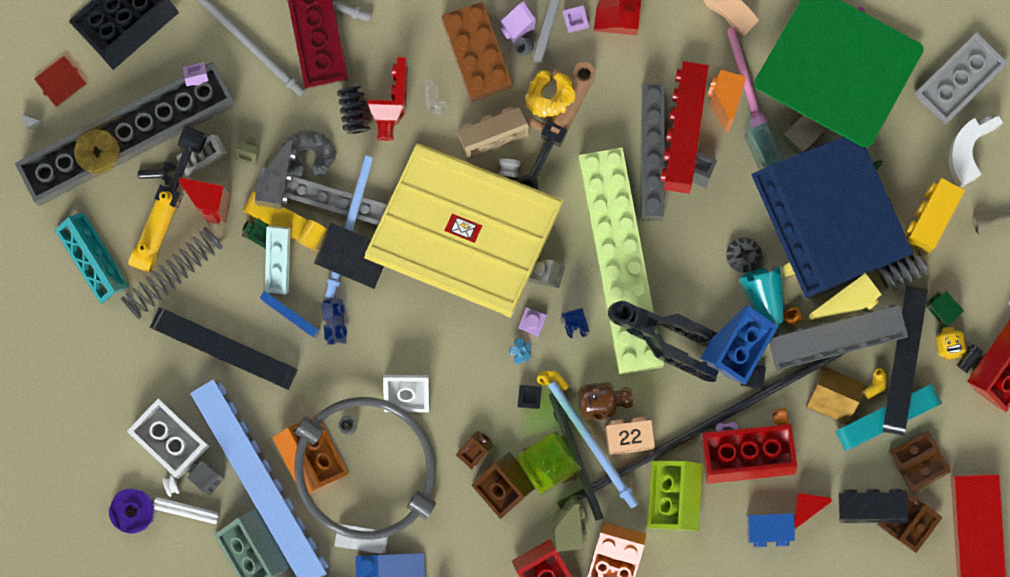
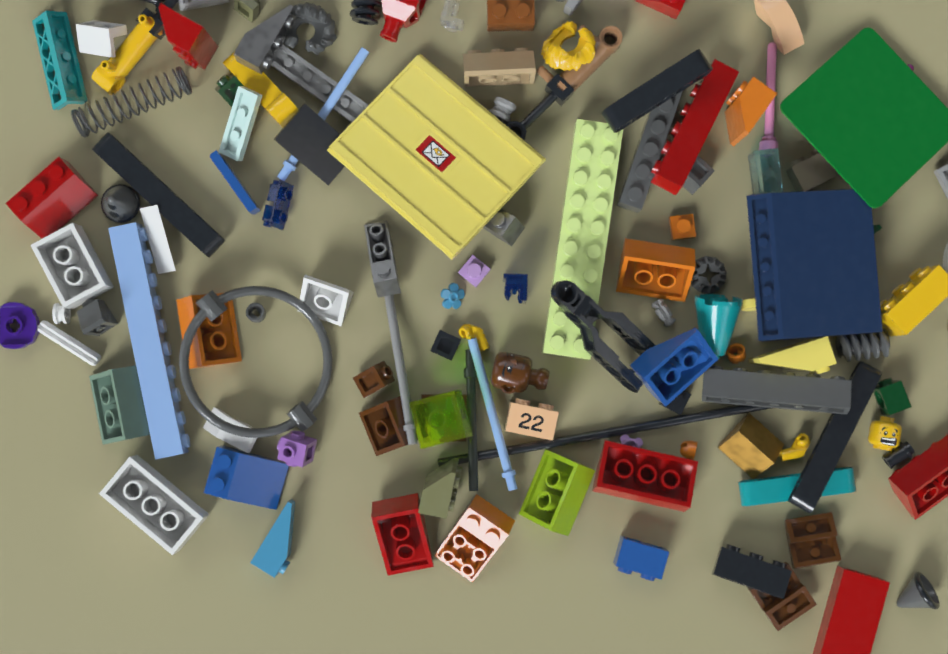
camera: 20 degrees right, 5 degrees up
red slope [793,493,833,529] -> none
none -> red slope [5,157,99,239]
none -> white panel [76,20,127,57]
none -> dark grey hat [101,184,140,223]
none -> white sticker [140,205,176,274]
none -> medium lavender brick [277,431,317,467]
none -> flat silver slope [364,221,401,298]
none -> light grey bar [384,295,418,445]
none -> black beam [601,49,713,133]
none -> orange slope [616,238,696,302]
none -> light grey piece [652,298,676,327]
none -> orange plate [669,214,696,240]

